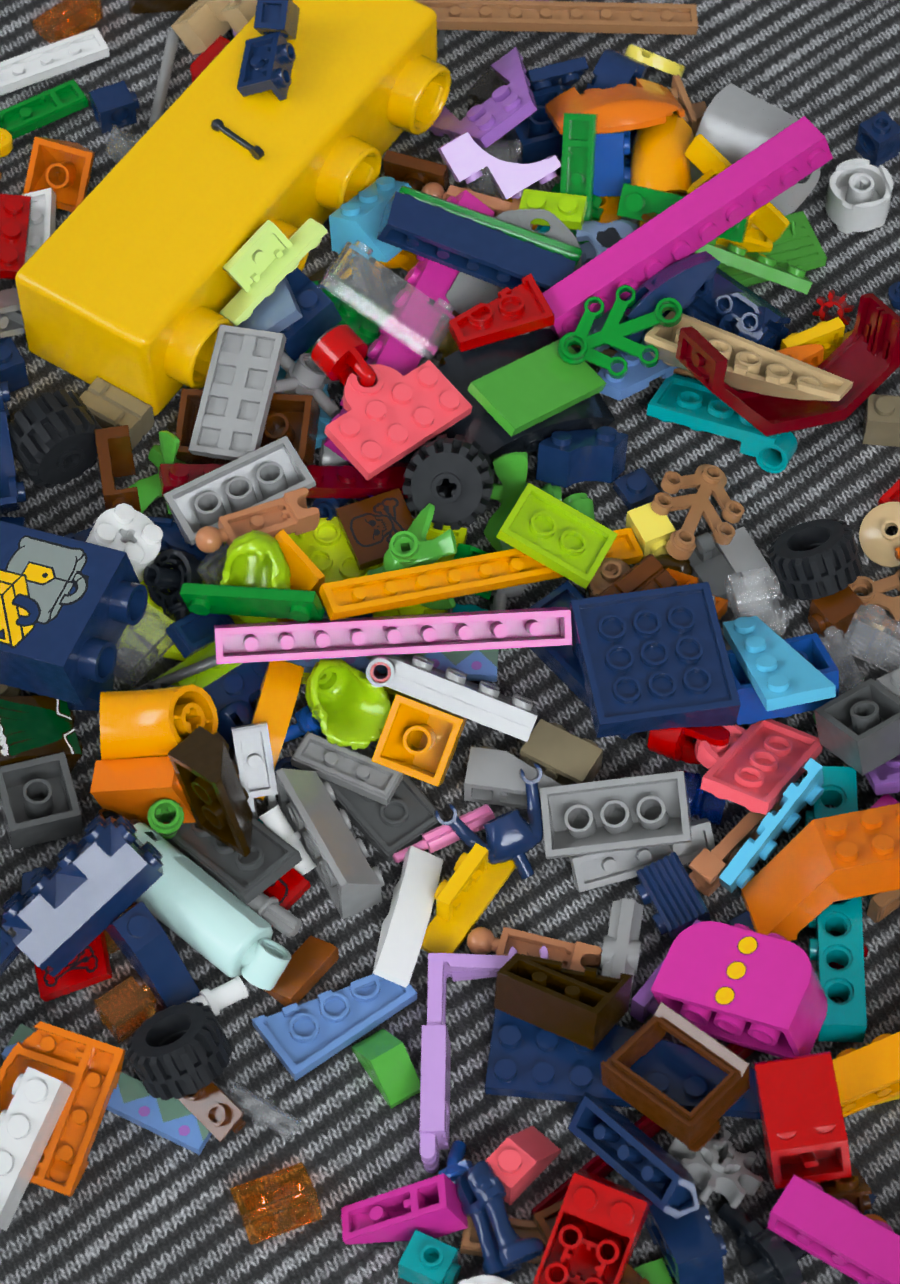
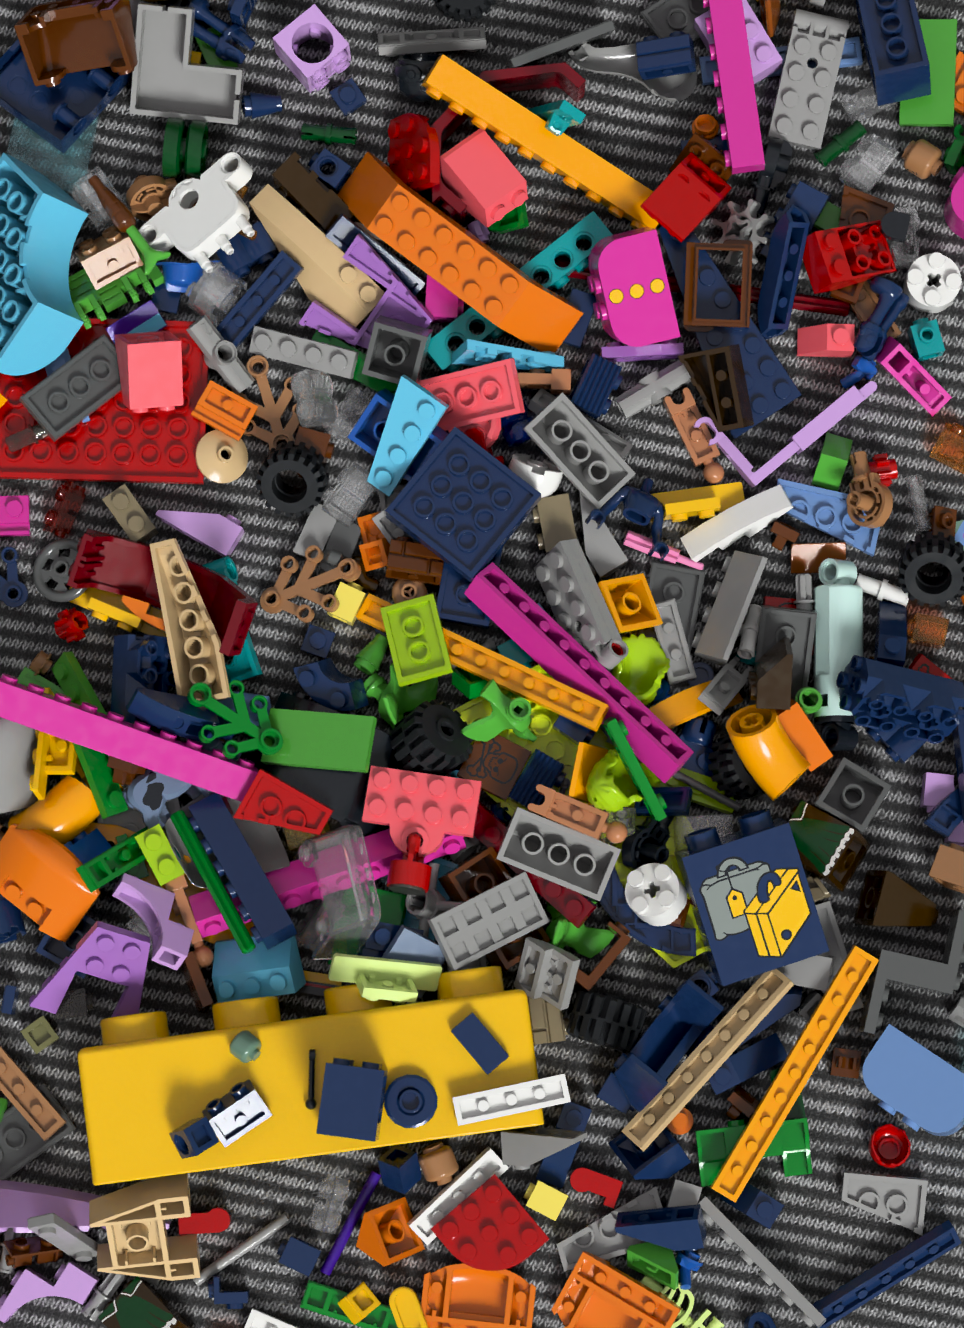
camera: 130 degrees left, 25 degrees up
dark blue plate [525,56,588,92] -> none
none -> dark blue tile [1,985,20,1015]
none -> olive plate [20,1015,60,1054]
none -> medium nougat plate [29,650,53,676]
none -> lavender slope [155,510,244,557]
none -> dark blue bracket [208,1274,250,1309]
none -> sand green piece [229,1030,262,1063]
none -> dark blue brick [316,1058,388,1142]
none -> dark purple bar [320,1171,381,1276]
none -> yellow slope [338,1281,381,1325]
none -> dark blue wheel [384,1075,437,1128]
none -> dark blue tile [451,1012,509,1075]
none -> white plate [452,1074,571,1126]
none -> dark blue brick [508,749,566,809]
none -> white cylinder [509,454,563,498]
none -> light grey slope [514,937,581,1010]
none -> reddish brown tile [770,519,800,551]
none -> medium nougat pin [846,451,893,529]
none -> red gear [868,453,898,487]

